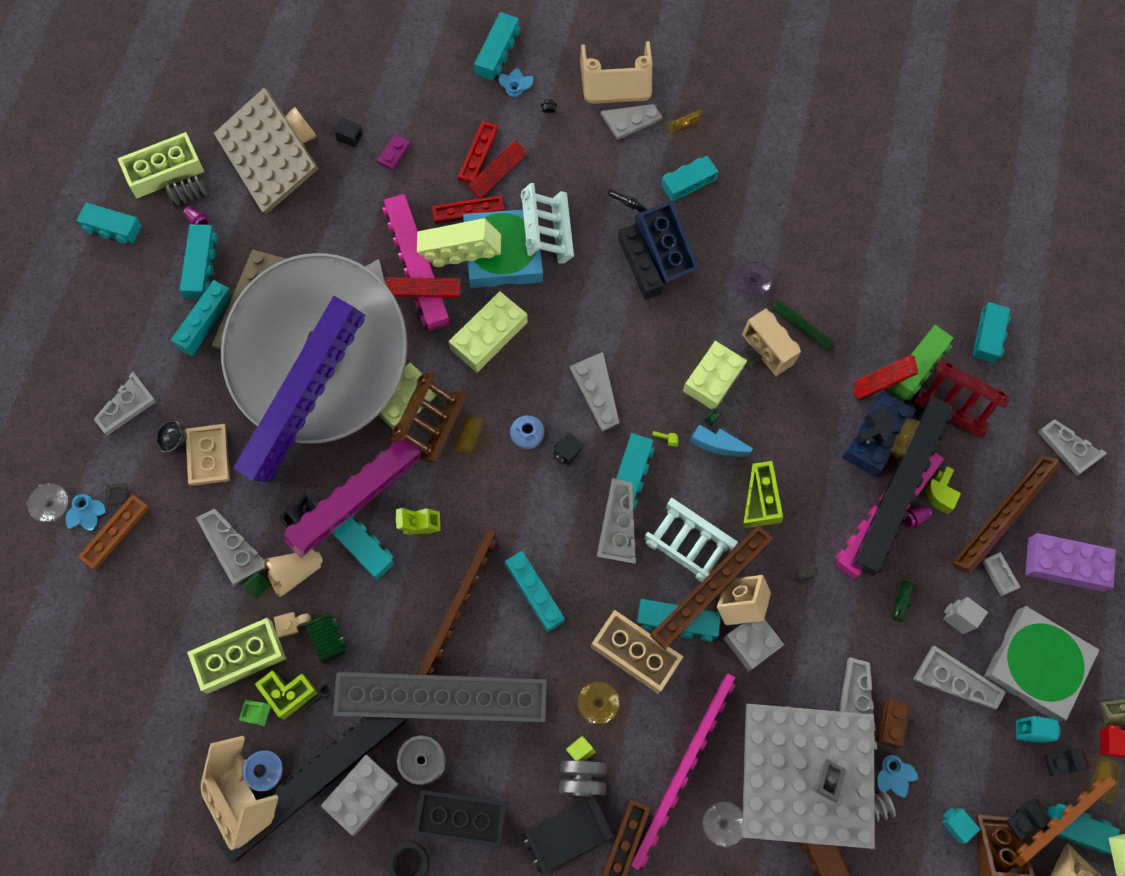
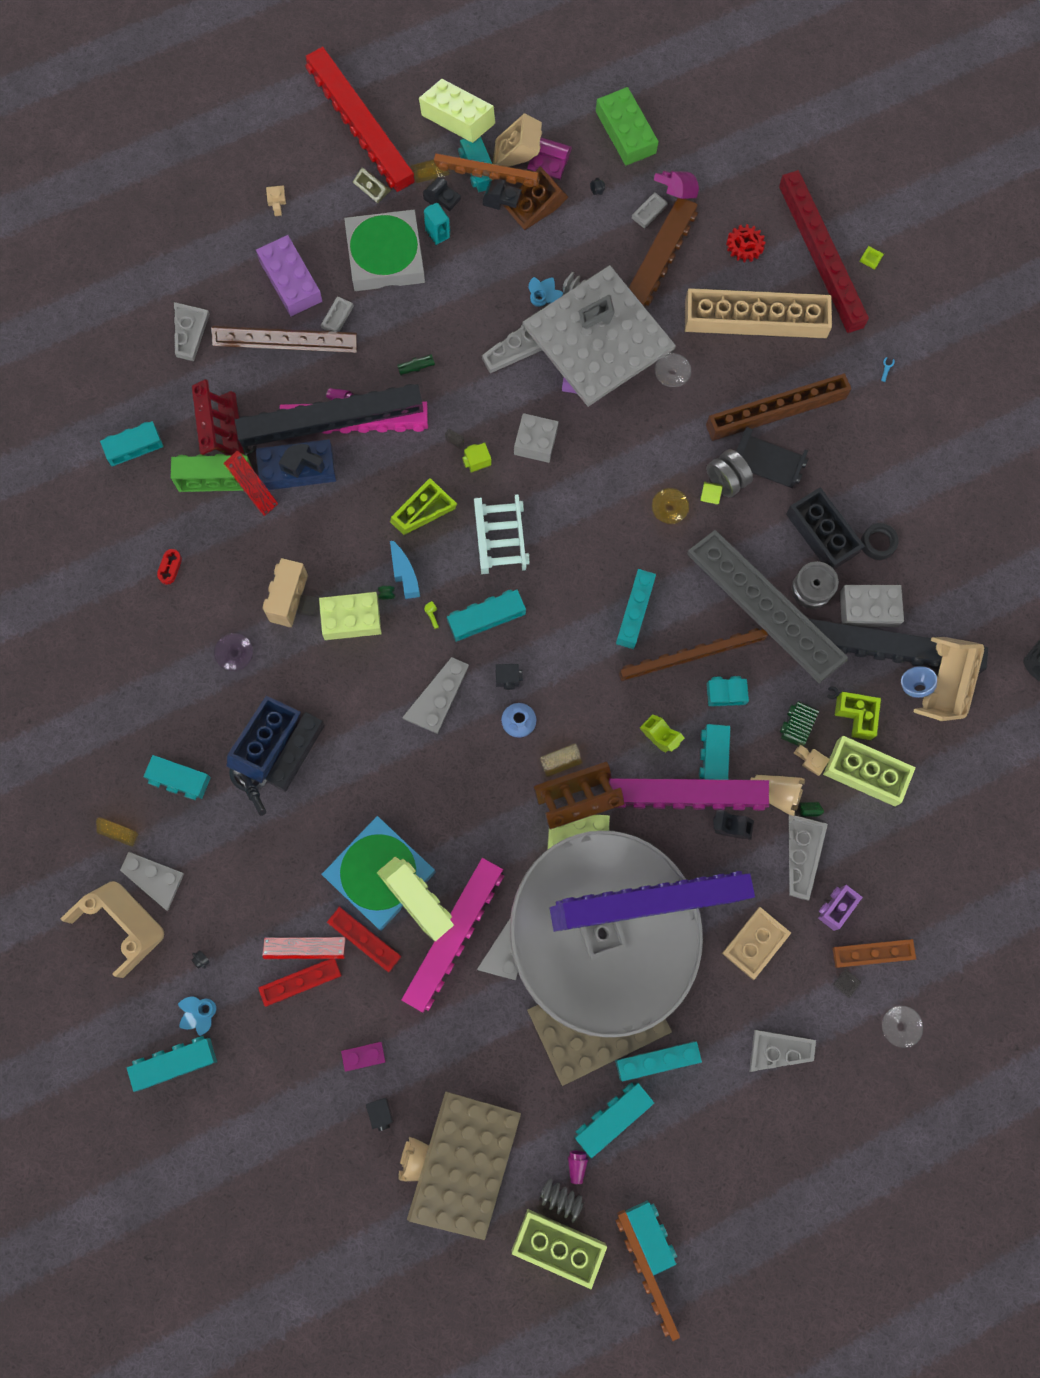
camera: 130 degrees left, 5 degrees up
dark azure plate [66,494,106,531] -> none
black hat [156,420,187,453] -> none
bright green tile [239,700,271,726] -> none
red tile [386,277,461,298] -> none
yellowish green brick [448,291,527,373] -> none
light aqua fence [521,183,574,263] -> none
tan brick [591,610,683,694] -> none
light grey wing [597,478,636,564] -> none
dark pink plate [630,674,736,870] -> none
teal brick [636,599,721,642] -> none
reddish brown plate [650,526,773,650] -> none
tan brick [717,575,771,625] -> none
dark green axle [772,300,834,351] -> none
reddish brown brick [877,700,910,748] -> none
clear yellow slope [891,418,920,460] -> none
light grey wing [913,646,1006,710] -> none
lime brick [925,466,961,514] -> none
teal brick [941,808,981,844] -> none
light grey brick [943,597,988,634] -> none
none -> red beam [157,549,182,585]
none -> lime brick [462,443,491,472]
none -> dark orange plate [615,1210,680,1341]
none -> teal brick [707,676,749,706]
none -> medium lavender brick [818,885,863,931]

